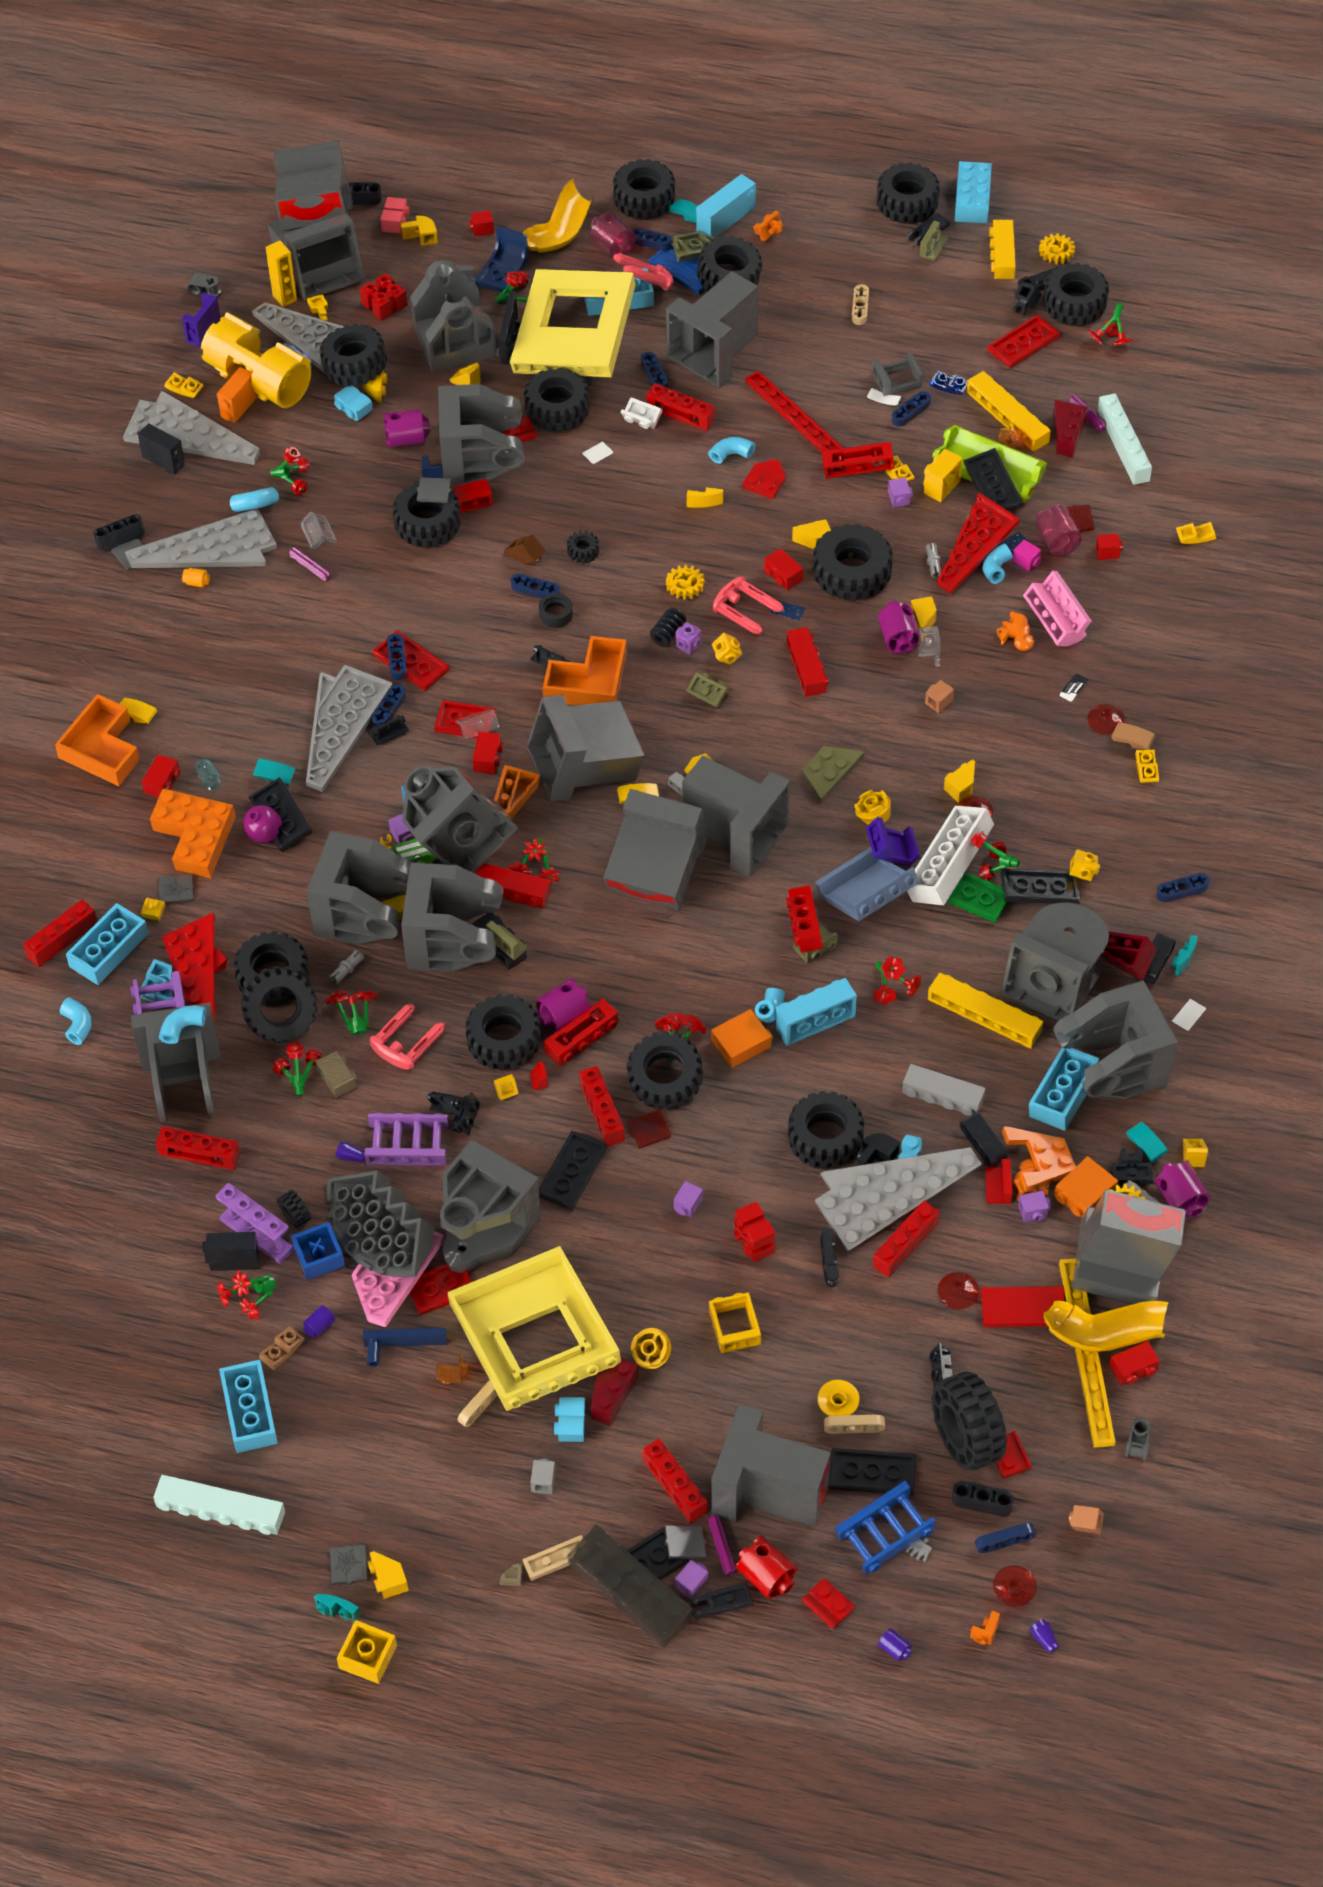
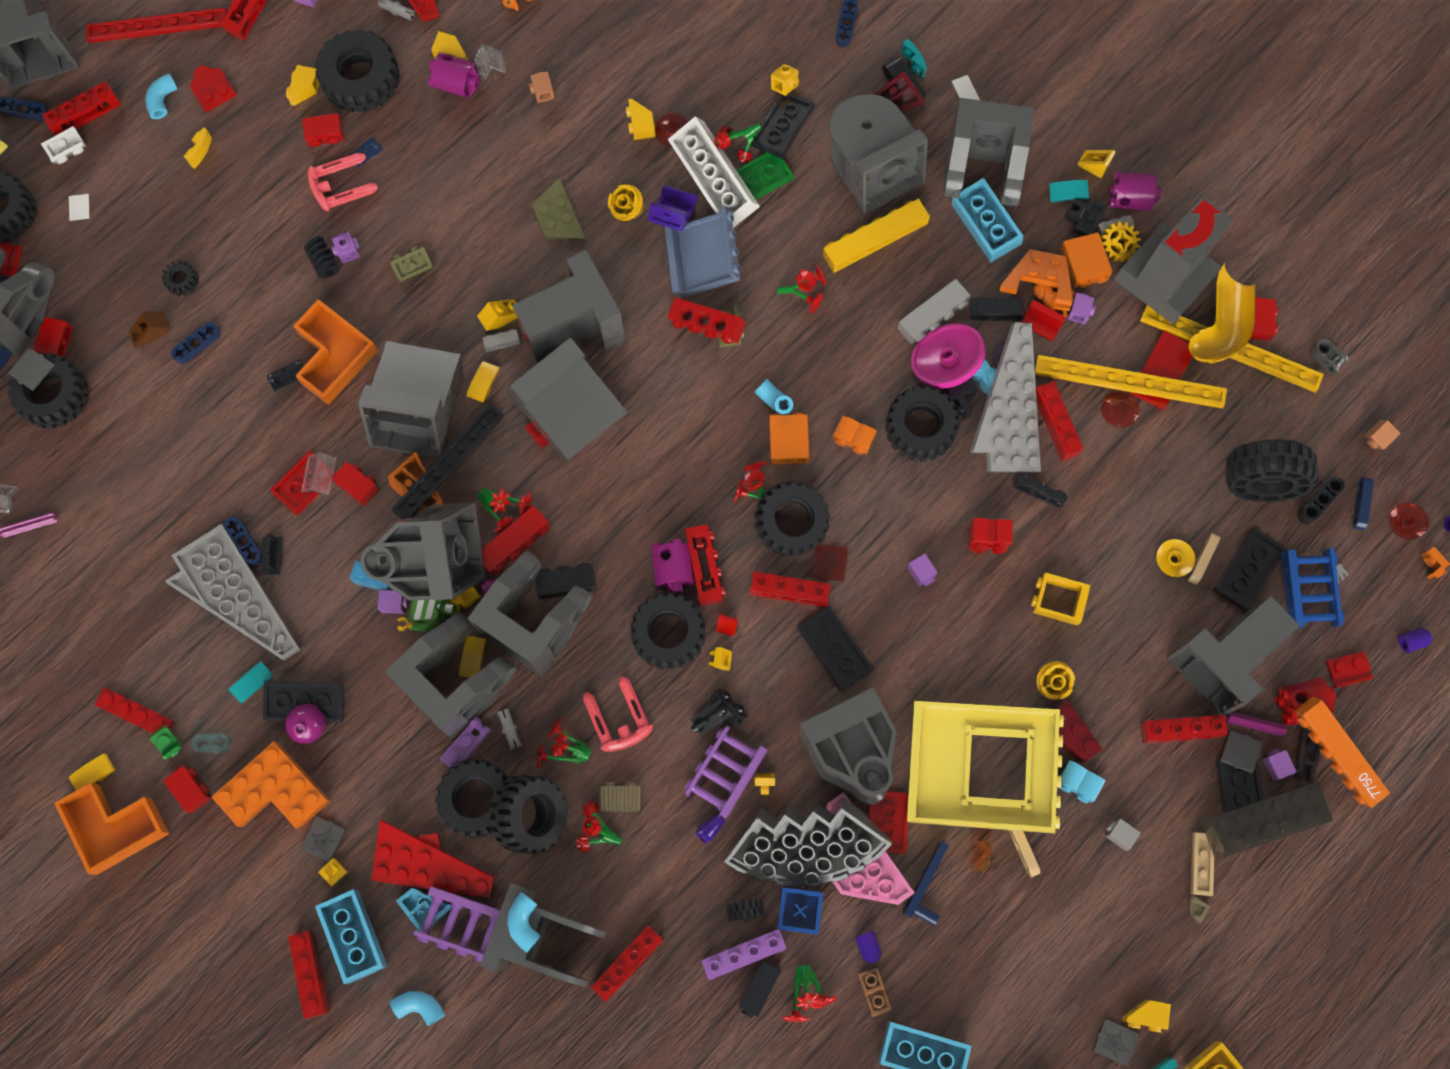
camera: 60 degrees left, 20 degrees up
red tile [372,630,450,691] -> none
dark blue beam [387,634,407,680] -> none
olive bracket [486,921,527,960] -> none
black tyre [539,593,573,628] -> none
yellow gear [666,565,704,600] -> none
yellow brick [712,633,742,665] -> none
medium azure brick [776,978,857,1046] -> none
red brick [786,627,829,697] -> none
black hinge [929,1343,953,1388] -> none
none -> red plate [94,687,175,733]
none -> green bracket [149,724,181,760]
none -> black plate [392,404,504,520]
none -> medium lavender plate [439,717,491,768]
none -> yellow tile [755,773,775,795]
none -> orange brick [833,416,877,455]
none -> dark pink dish [911,324,986,388]
none -> yellow plate [1035,355,1227,409]
none -> orange brick [1294,696,1390,808]

